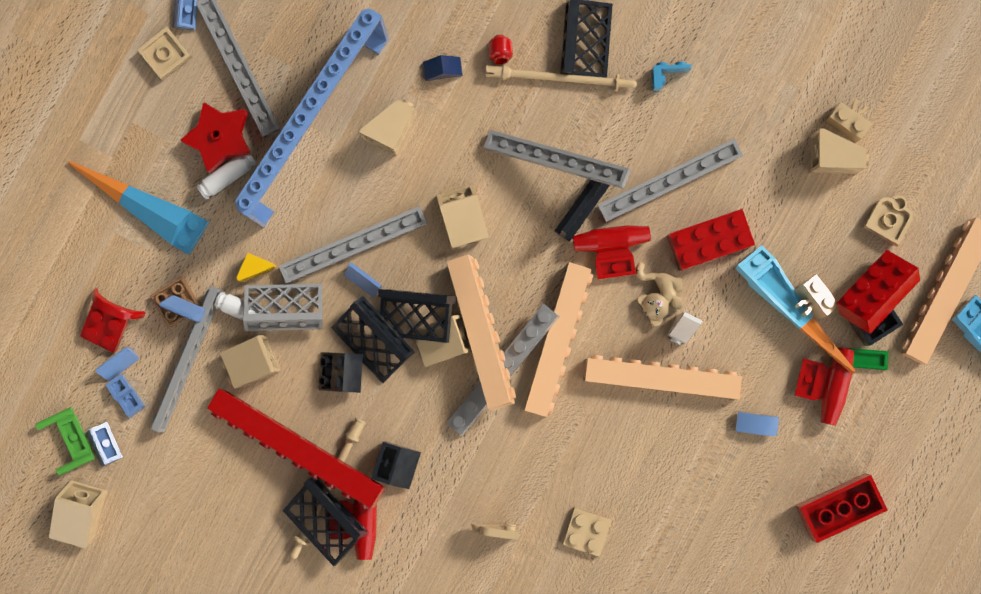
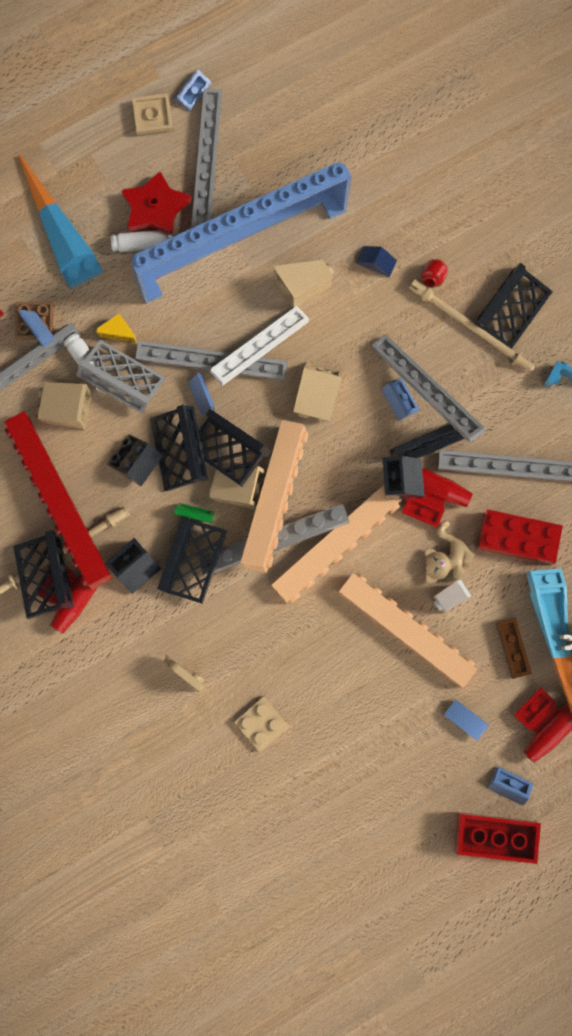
camera: 25 degrees right, 5 degrees down
none -> black fence [157,516,227,604]
none -> green tile [174,503,215,523]
none -> white plate [210,306,309,386]
none -> medium blue slope [382,378,420,421]
none -> black slope [382,456,424,500]
none -> medium blue slope [488,767,533,805]
none -> reddish brown plate [496,617,532,679]

